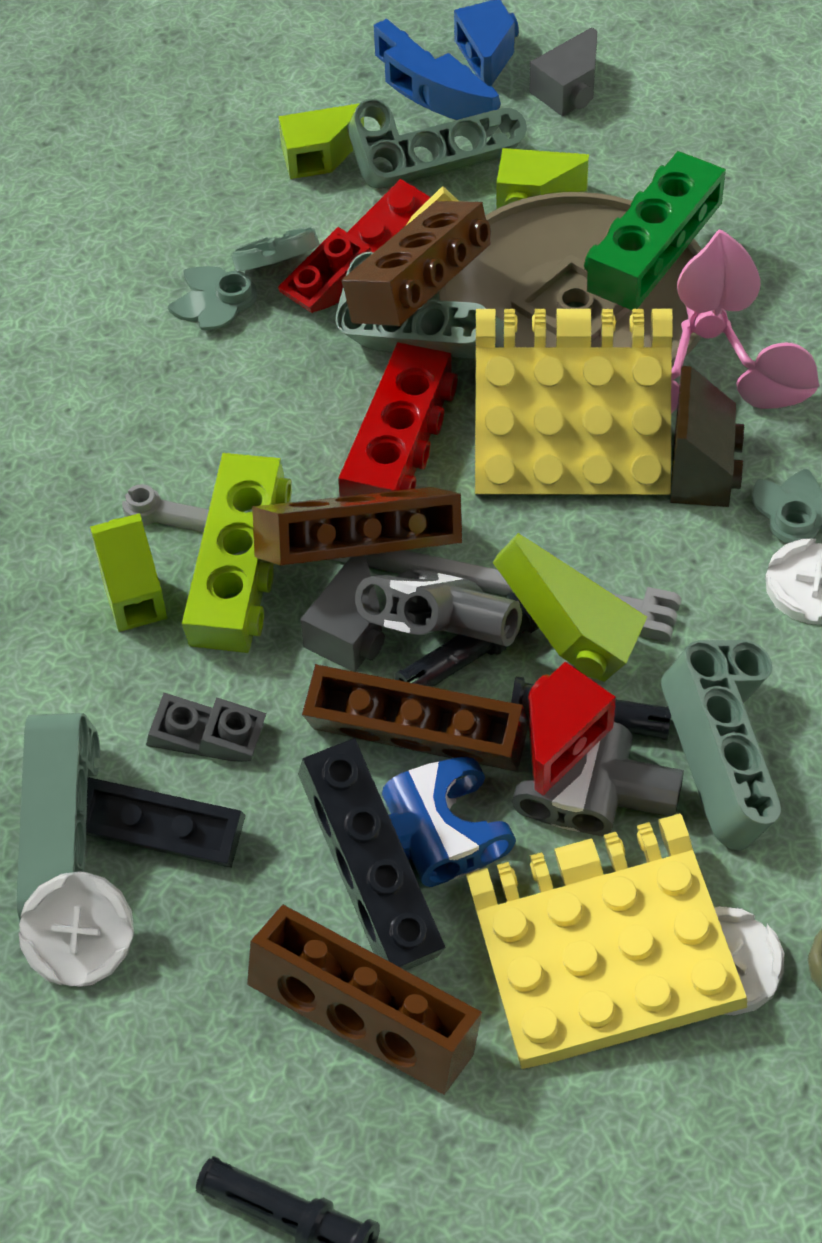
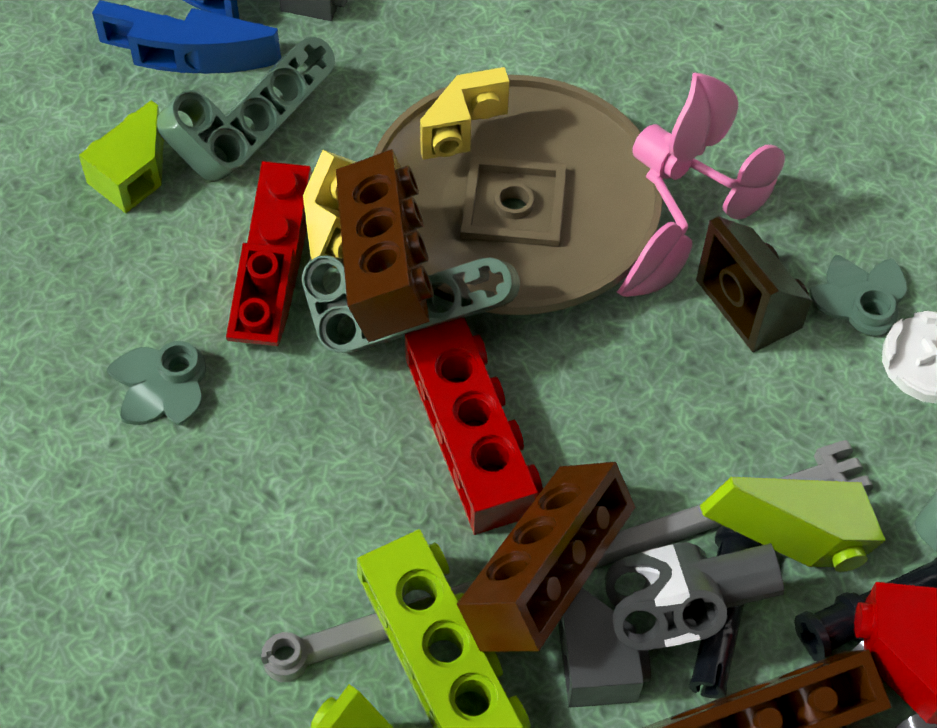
camera: 40 degrees left, 5 degrees up
sand green tile [231,227,320,271] -> none
light yellow hinge [475,309,673,495] -> none
lime slope [496,148,589,209] -> none
green brick [584,151,726,310] -> none
none -> light yellow slope [420,67,510,160]

